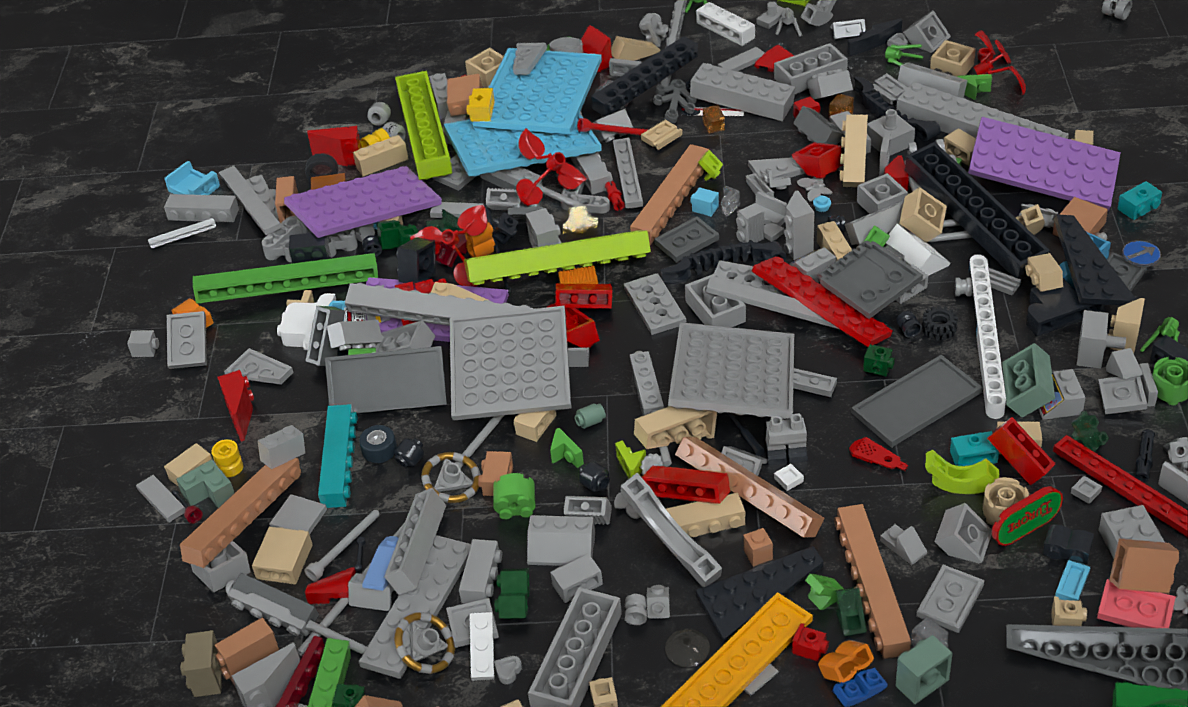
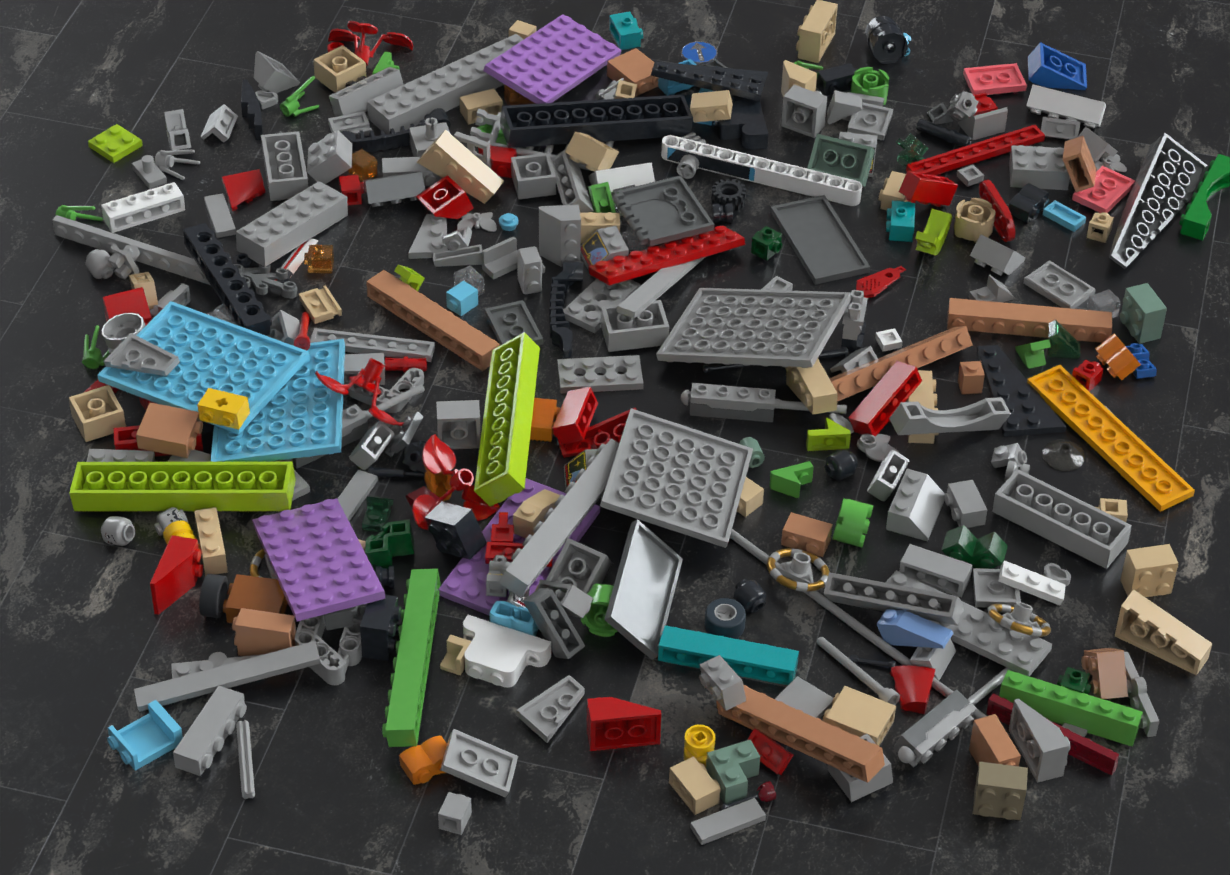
camera: 80 degrees left, 0 degrees up
clear yellow brick [562,205,599,233] -> none

